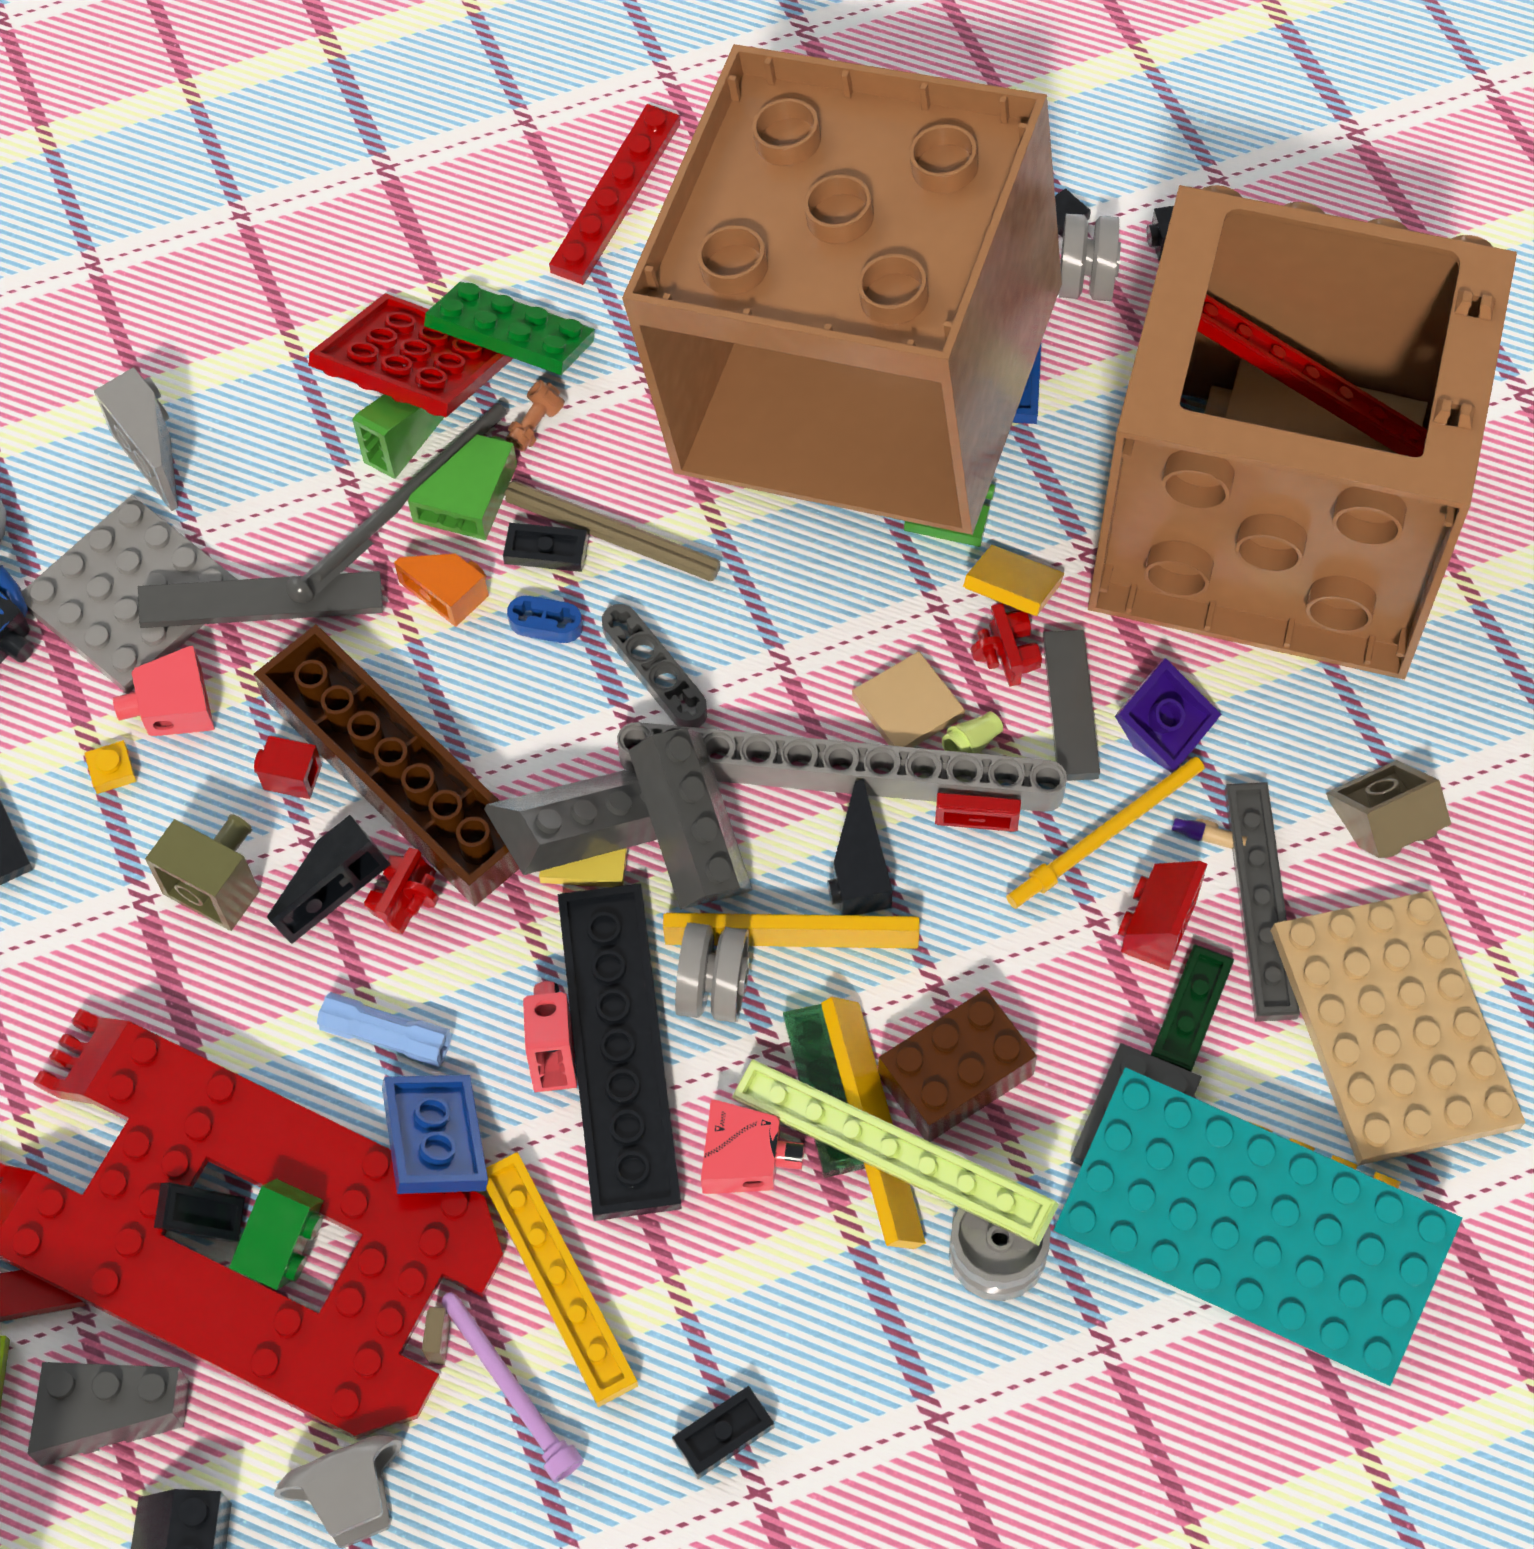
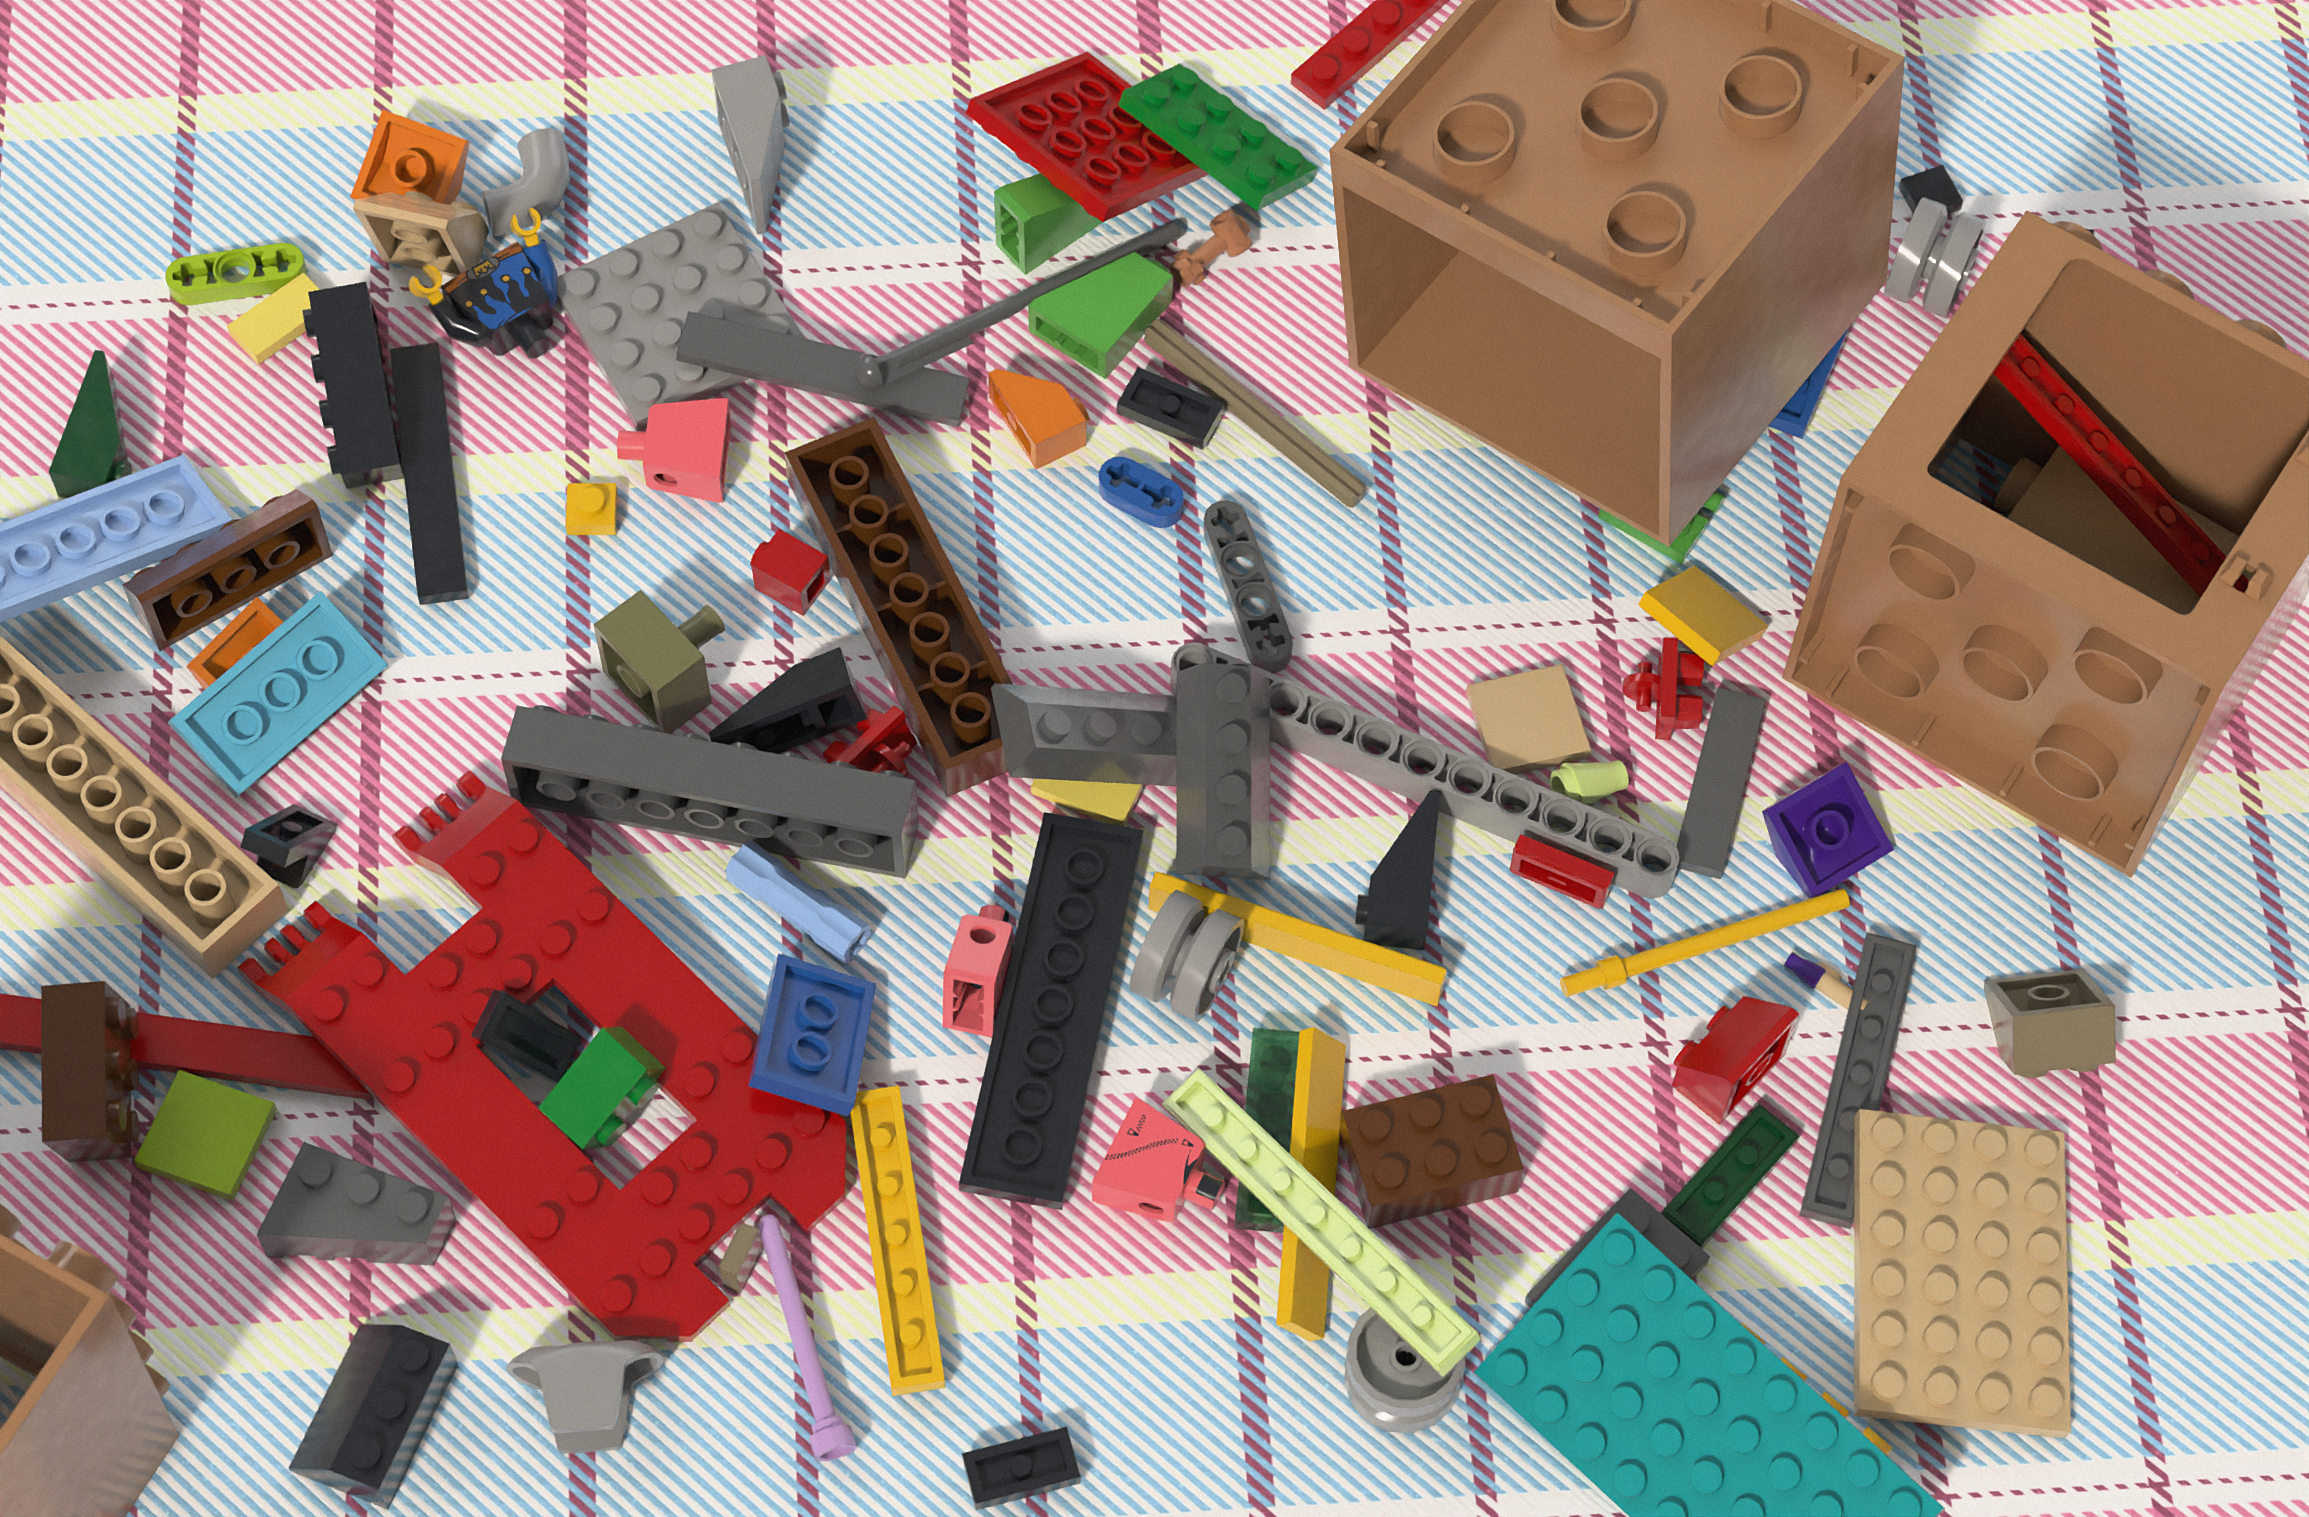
camera: 15 degrees right, 0 degrees up
none -> dark grey brick [501,705,919,879]

